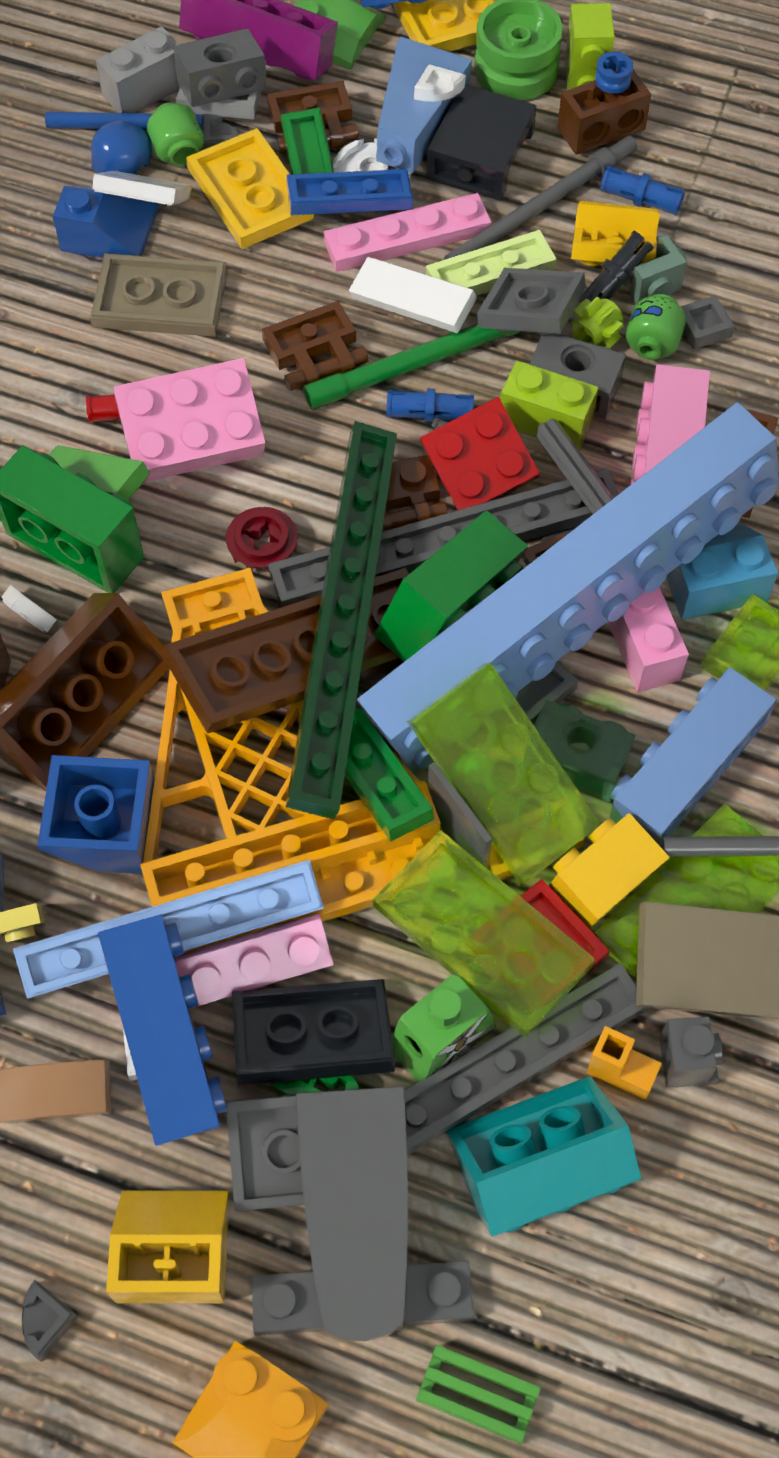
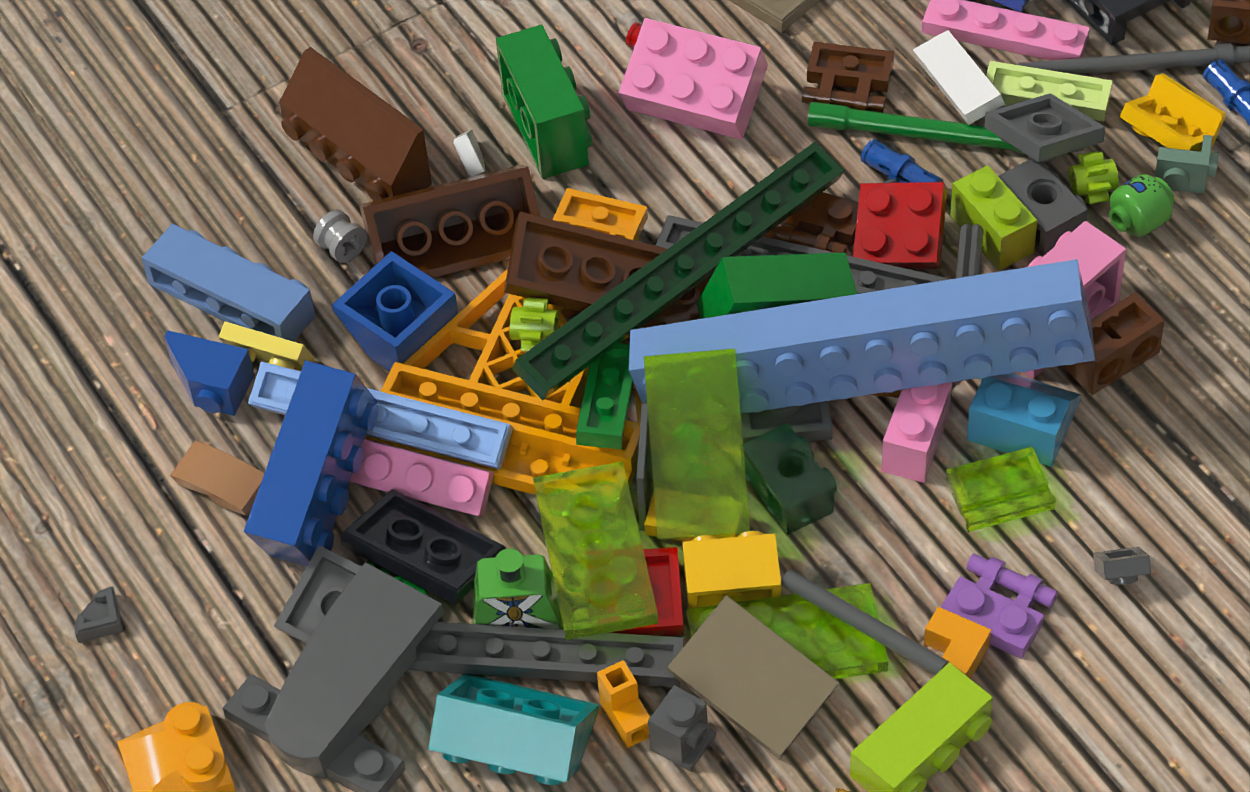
camera: 40 degrees right, 10 degrees down
bright green tile [49,445,150,500] -> none
yellow slope [106,1191,229,1303] -> none
dark red gear [226,507,298,572] -> none
black pin [580,230,654,302] -> none
medium blue brick [609,667,777,847] -> none
dark grey plate [681,295,734,349] -> none
none -> lime gear [510,297,559,352]

